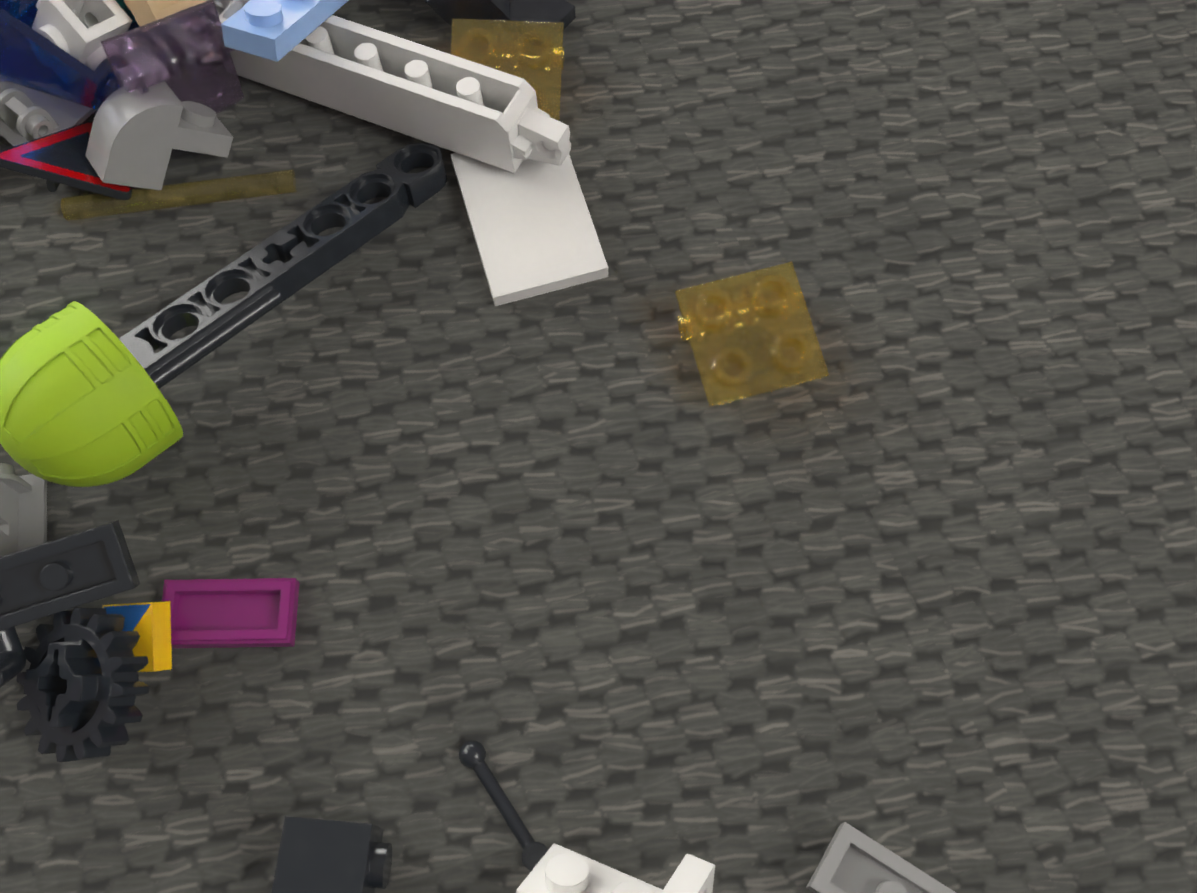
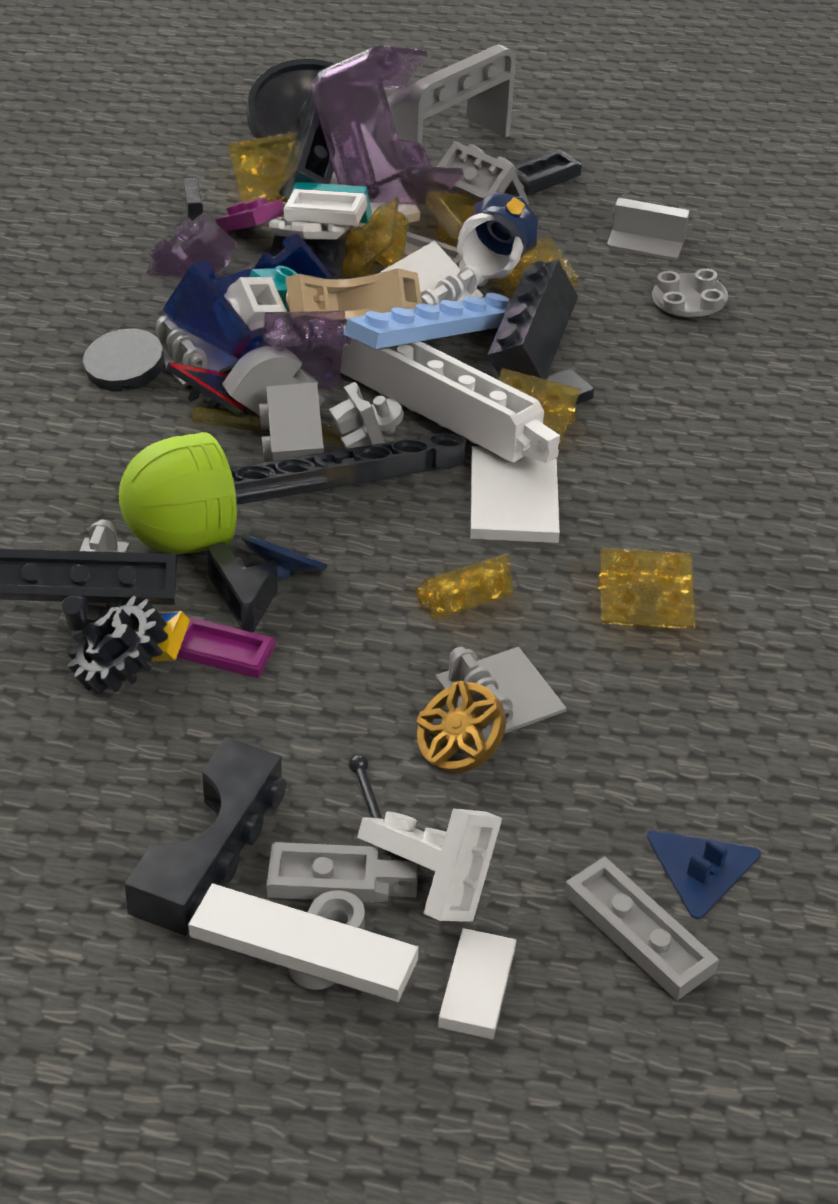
camera: 15 degrees right, 25 degrees down
none -> black slope [207,542,278,632]
none -> dark blue dish [241,532,328,579]
none -> light grey brick [259,382,324,463]
none -> light grey hips [329,382,404,449]
none -> clear yellow hinge [416,554,514,621]
none -> pearl gold wheel [417,681,506,773]
none -> light grey hinge [435,647,567,740]
none -> dark blue piece [647,830,761,919]

